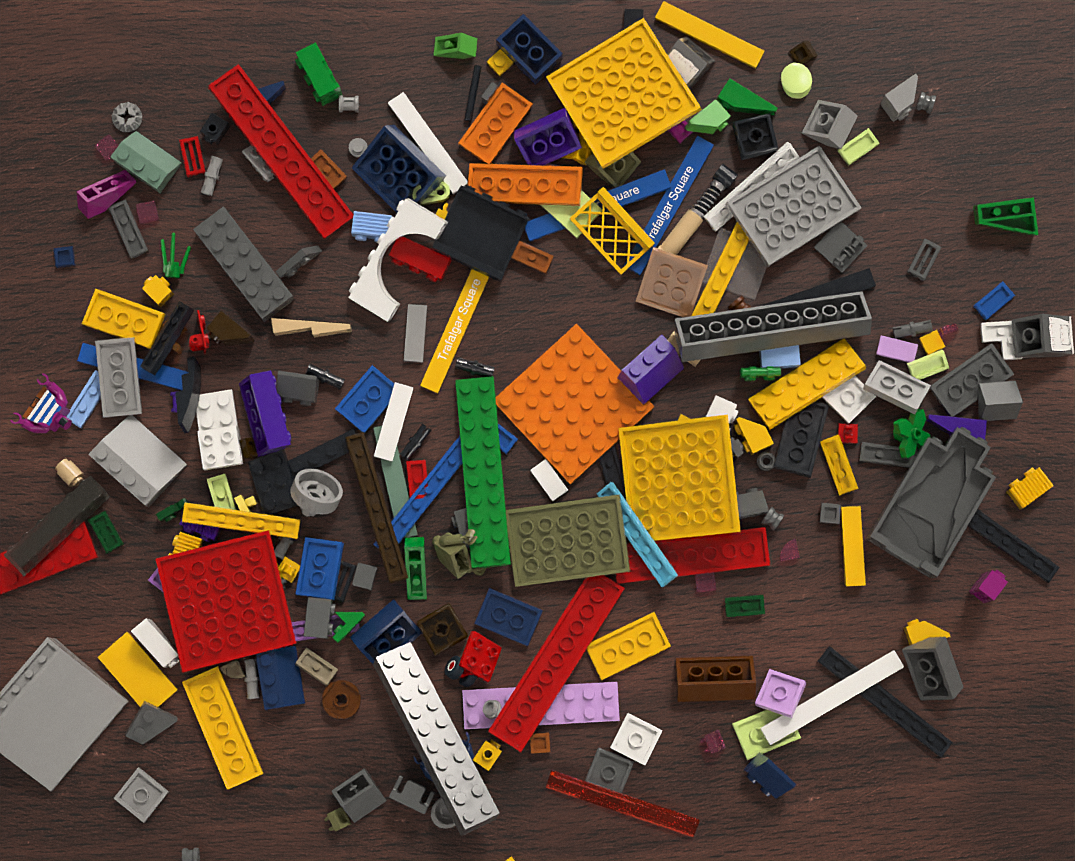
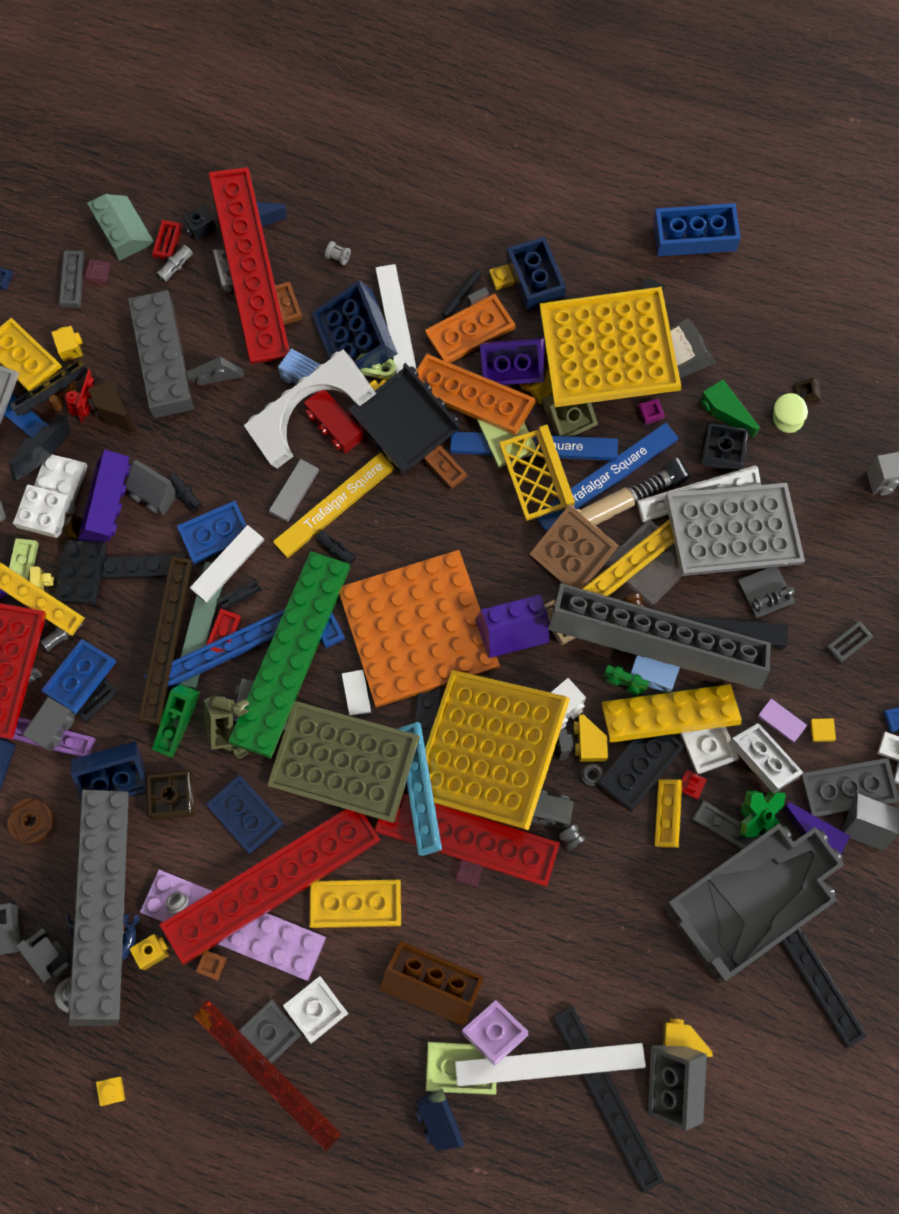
camera: 25 degrees right, 10 degrees down
magenta slope [77,170,136,219] -> none
clear pink tile [94,134,119,161] -> none
light grey gear [111,102,142,132] -> none
green plant [161,233,191,278] -> none
tan slope [271,318,352,338] -> none
yellow tile [279,557,300,583] -> none
light grey piece [290,469,343,517] -> none
green wedge [295,42,342,106] -> none
dark tan plate [295,648,338,686] -> none
green slope [332,612,366,643] -> none
light grey plate [349,138,368,157] -> none
dark grey panel [352,563,378,591] -> none
bright green slope [433,33,477,59] -> none
red plate [444,631,502,687] -> none
yellow tile [655,1,764,69] -> none
slope [685,100,731,134] -> none
clear pink tile [700,730,726,754] -> none
dark green plate [724,595,765,617] -> none
clear pink tile [780,539,800,562] -> none
light grey slope [802,100,858,149] -> none
dark grey plate [819,503,841,524] -> none
yellowish green tile [837,128,880,166] -> none
yellow slope [841,506,866,586] -> none
dark grey pin [892,319,933,339] -> none
yellowish green tile [907,350,949,380] -> none
clear pink tile [939,323,959,337] -> none
magenta brick [969,570,1008,603] -> none
yellow brick [1006,467,1053,510] -> none

